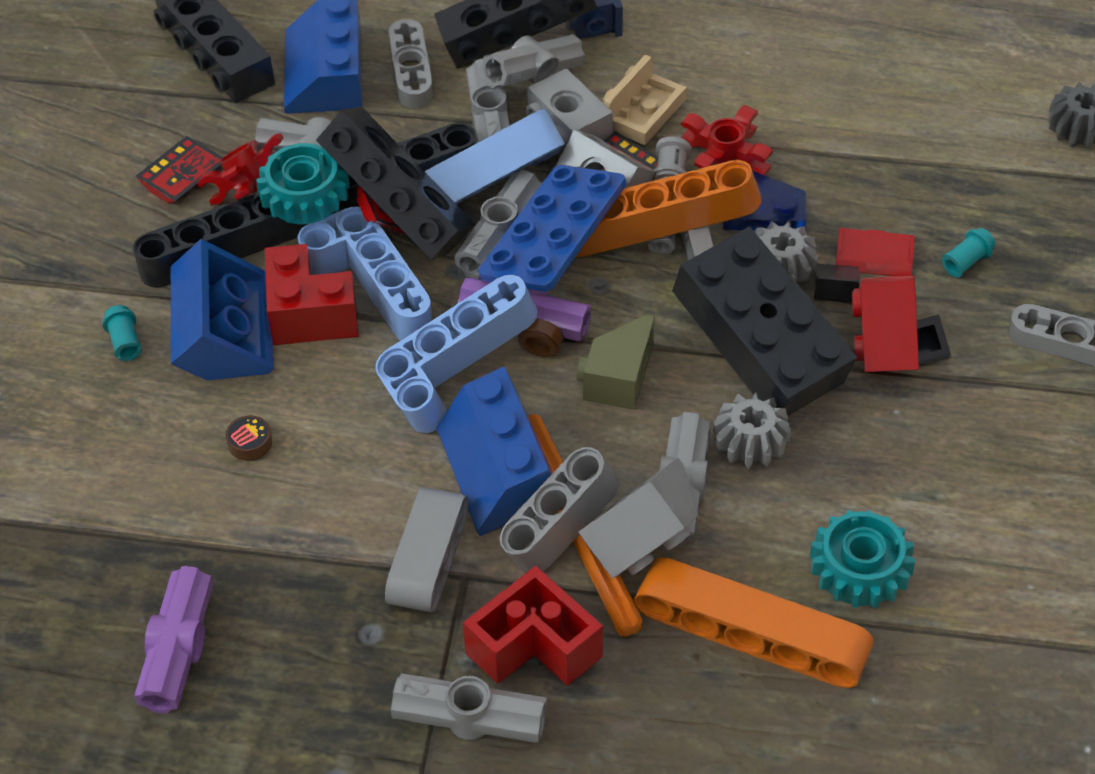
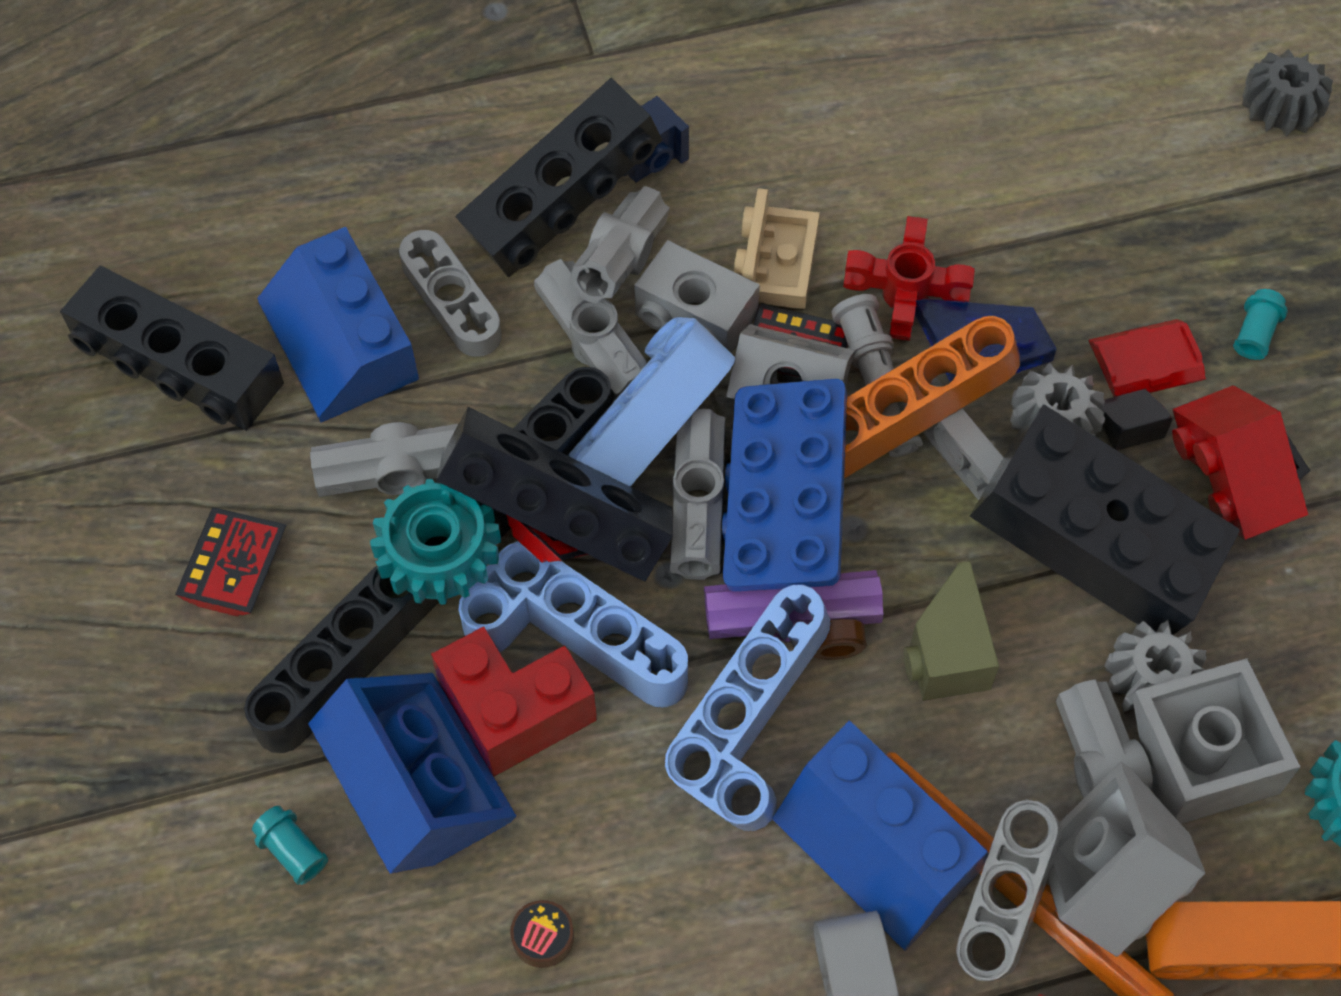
camera: 25 degrees left, 10 degrees up
red pin [197,134,284,205] -> none
none -> light grey slope [1133,658,1301,824]

